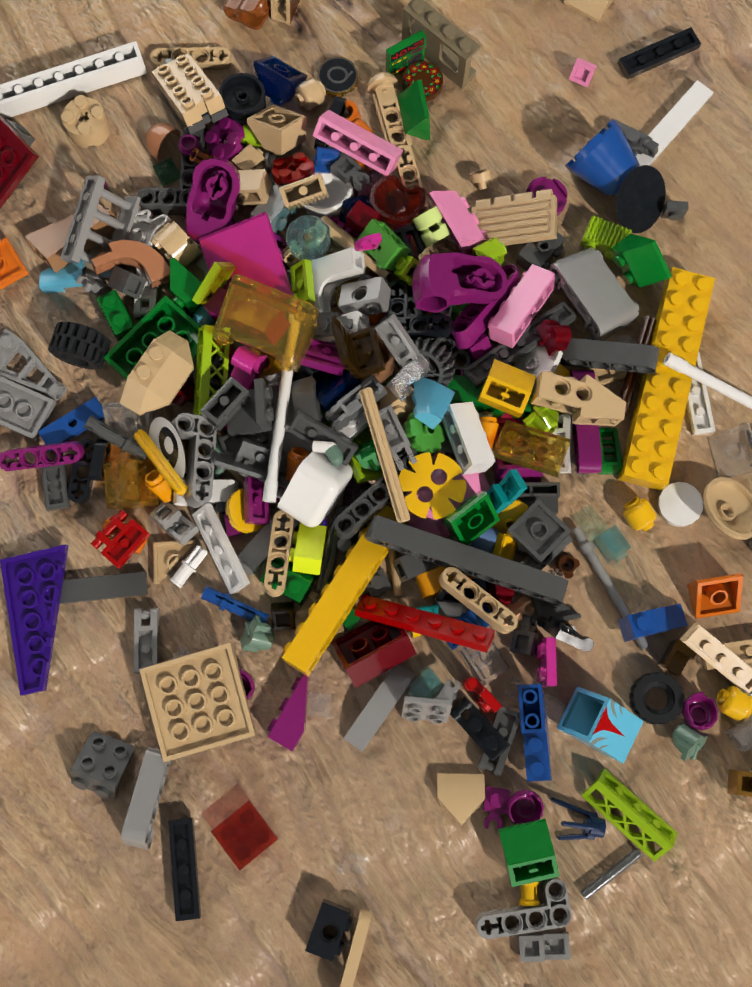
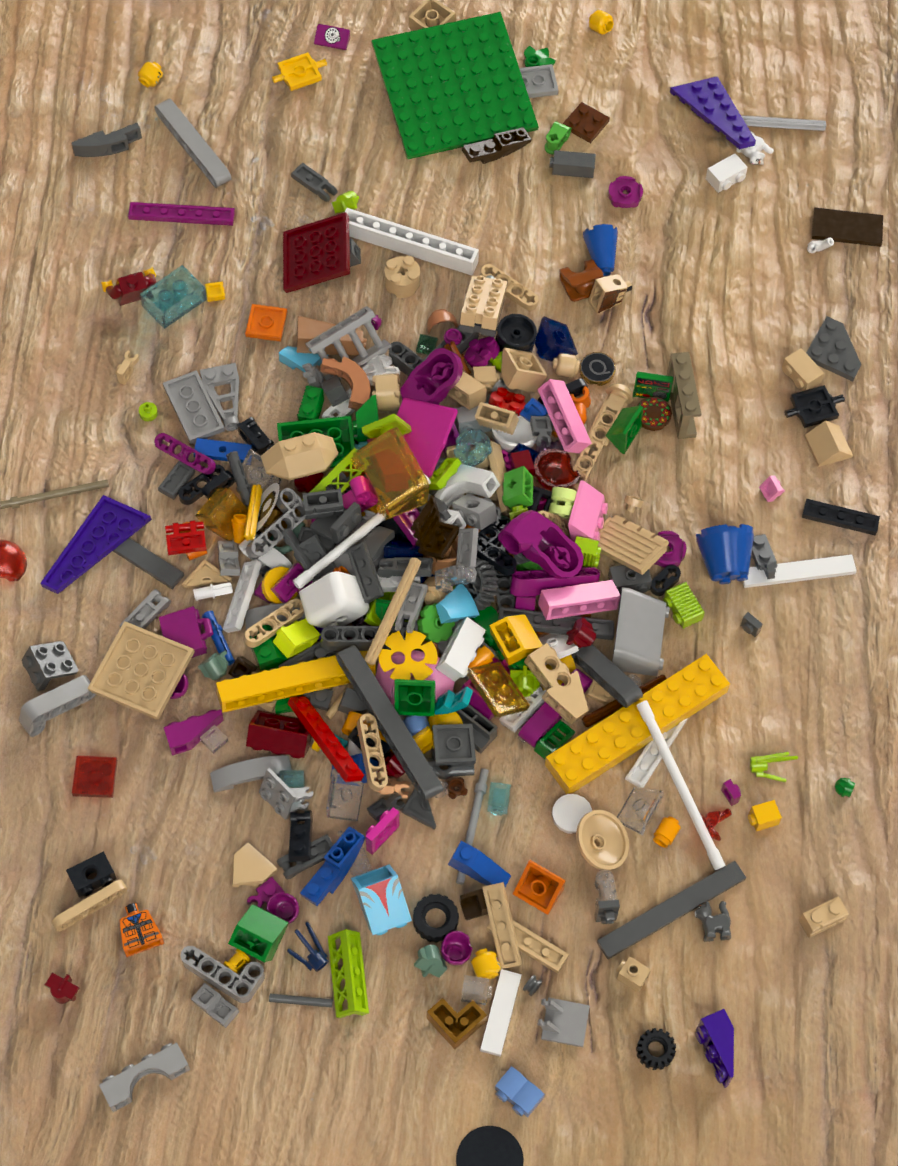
camera: 40 degrees right, 15 degrees down
black tyre [48,322,111,370] -> none
black plate [168,817,201,921] -> none
arm [312,441,343,466] -> none
dark pink tile [354,233,382,251] -> none
red plate [463,677,502,714] -> none
black plate [537,616,594,652] -> none
green slope [611,233,672,288] -> none
black sticker [616,165,666,233] -> none
yellow head [623,497,657,531] -> none
none -> orange torso [120,903,165,957]
none -> magenta piece [159,606,213,658]
none -> black hinge [237,417,275,459]
none -> black beam [650,565,681,596]

